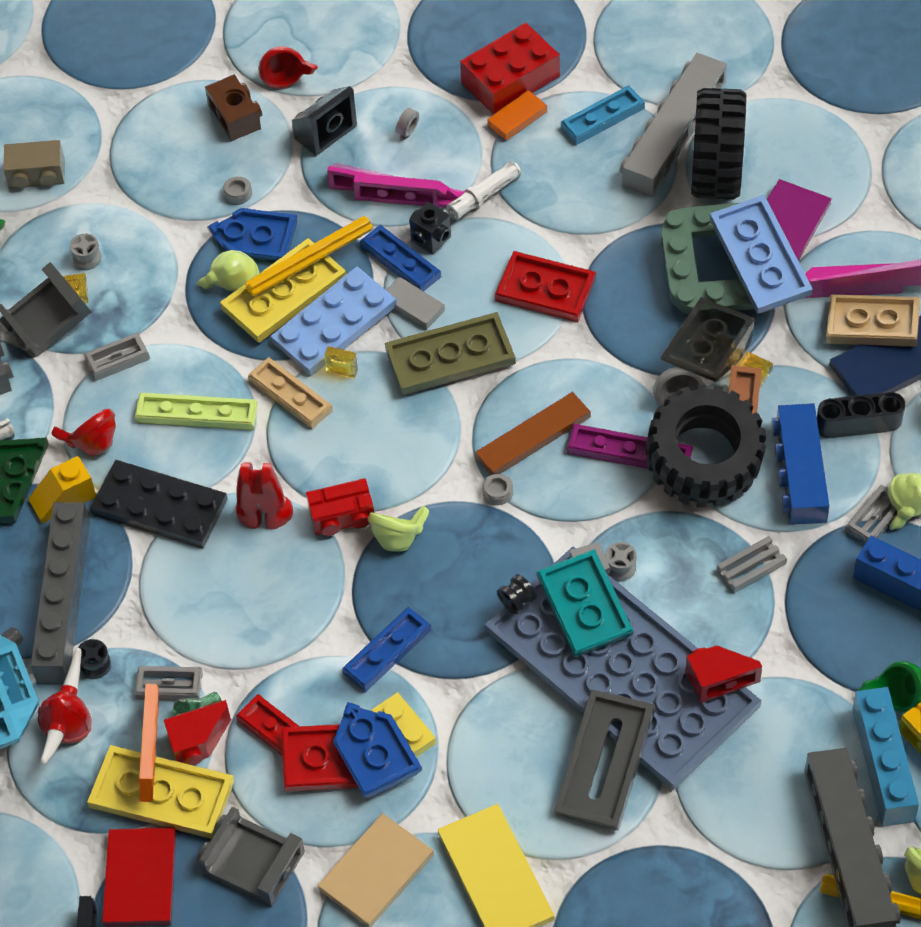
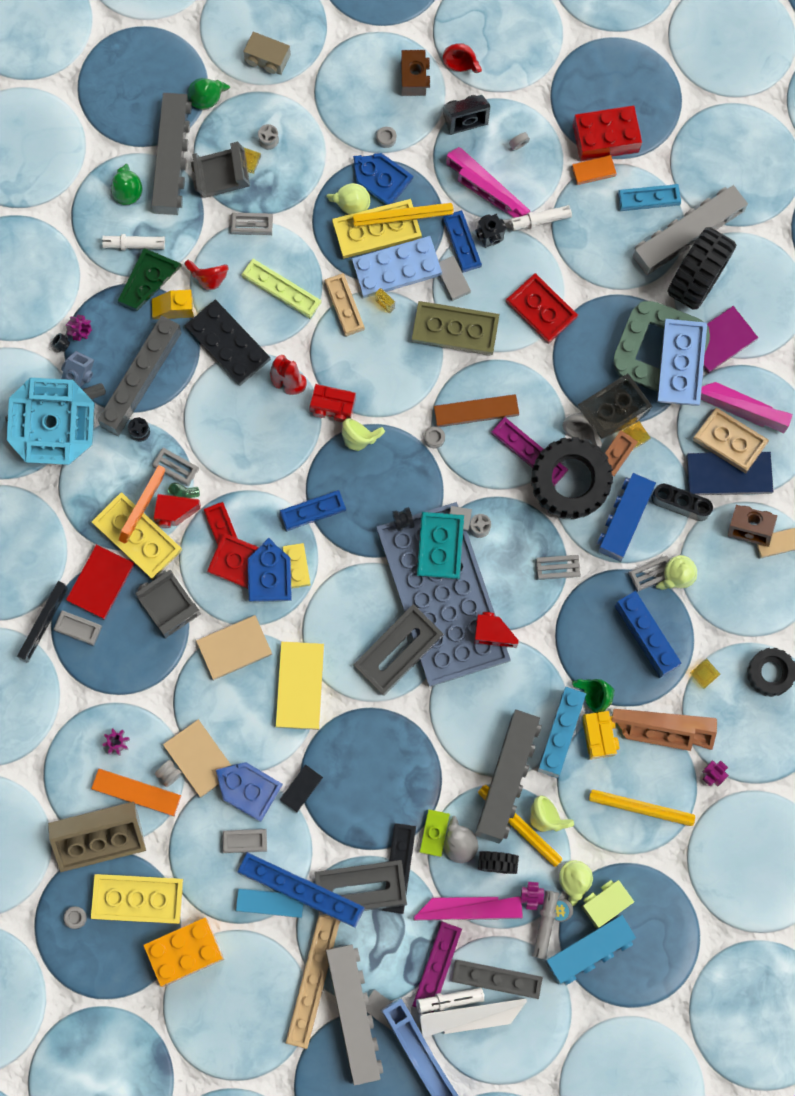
camera: 20 degrees right, 20 degrees up
red helmet [38,648,92,764] -> none

